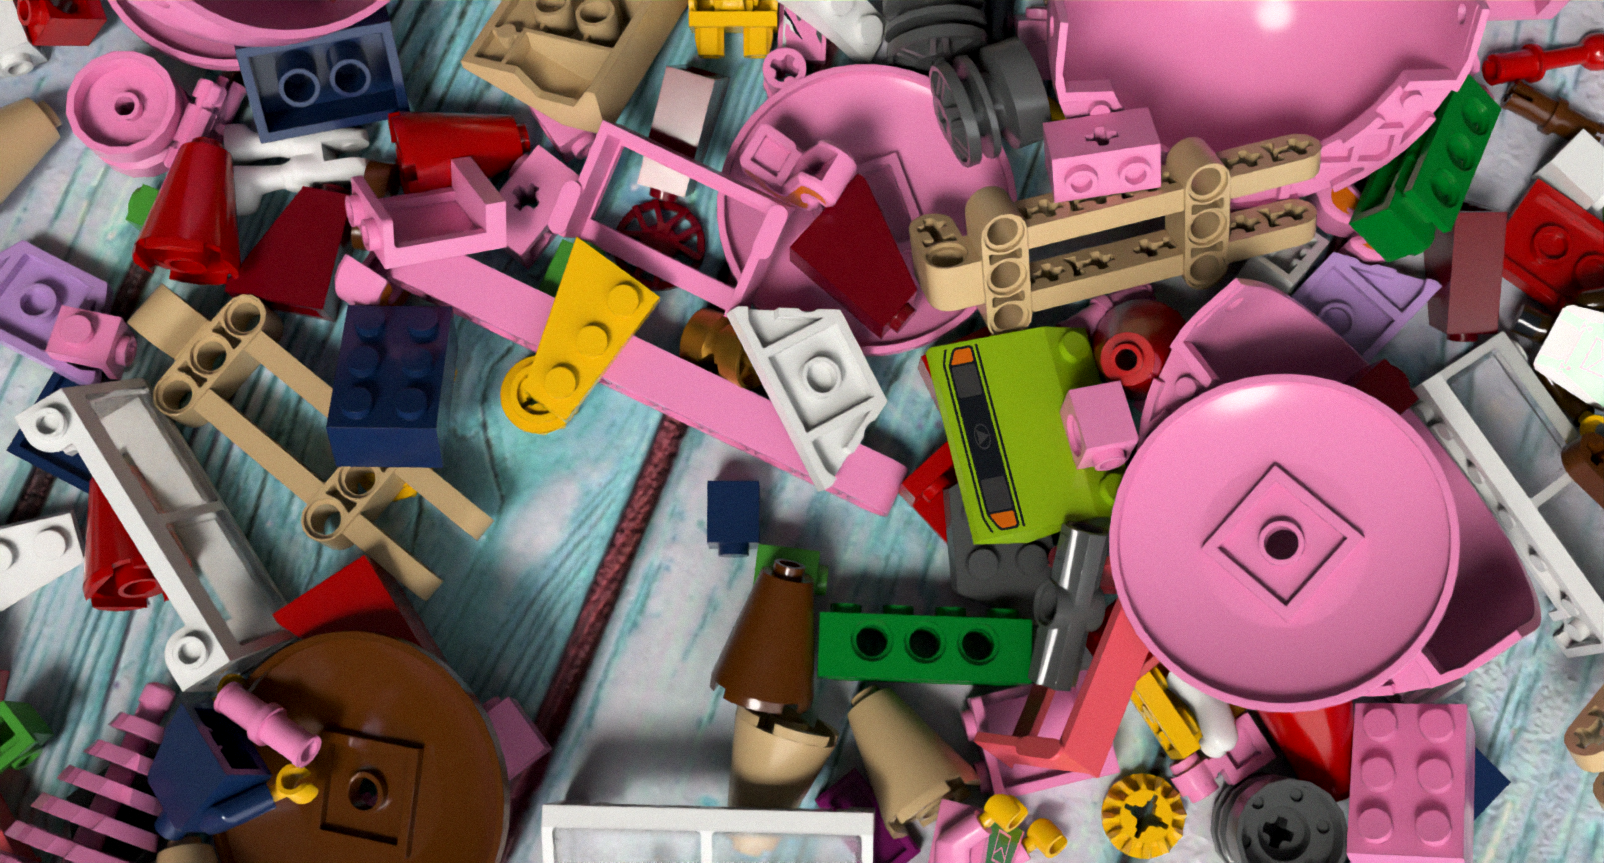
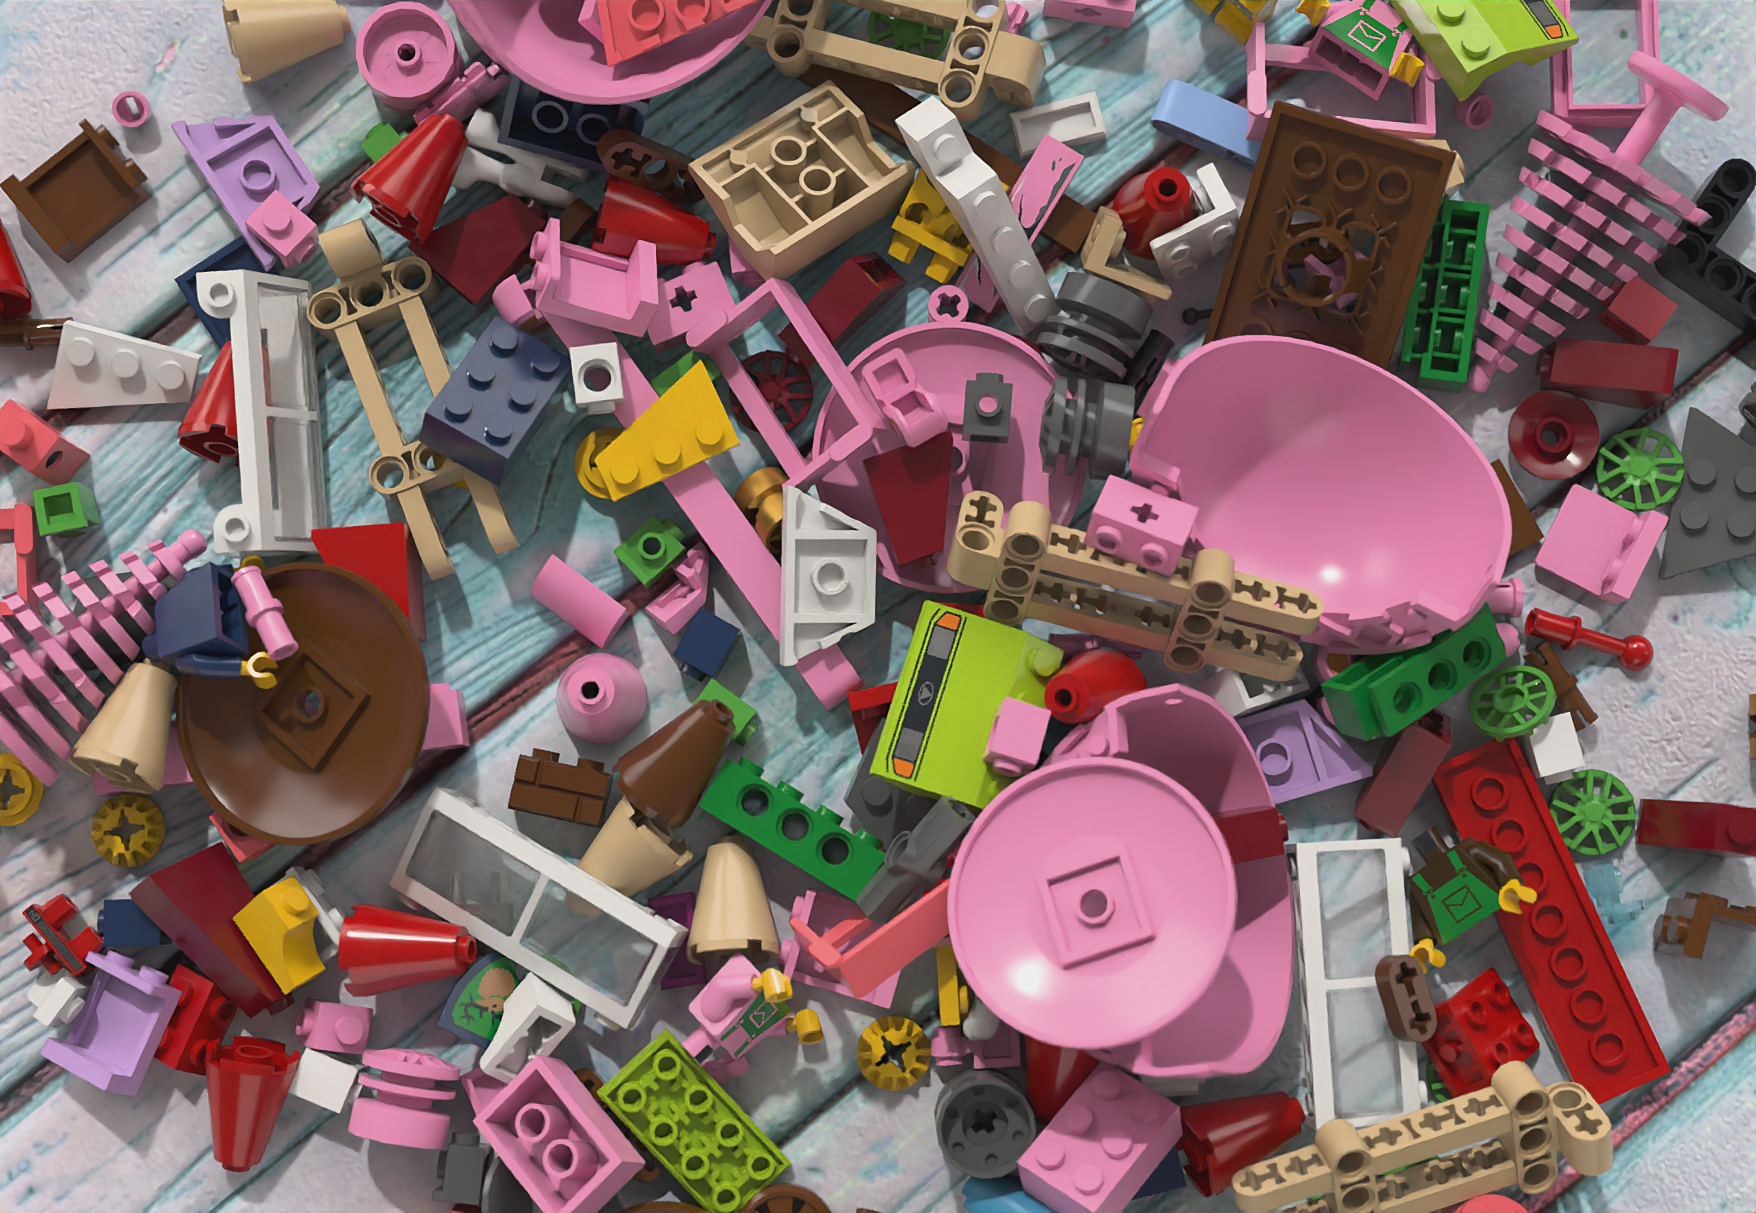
camera: 30 degrees right, 5 degrees up
none -> reddish brown brick [508,748,614,829]
none -> bright pink brick [530,554,631,650]
none -> bright pink cone [556,653,647,744]
none -> white brick [569,342,625,415]
none -> reddish brown beam [596,128,705,204]
none -> bright green brick [613,515,687,589]
none -> bright pink slope [645,542,709,635]
none -> dark grey brick [961,372,1013,444]
none -> red cone [1176,1091,1305,1198]
none -> bright green wheel [1469,665,1557,741]

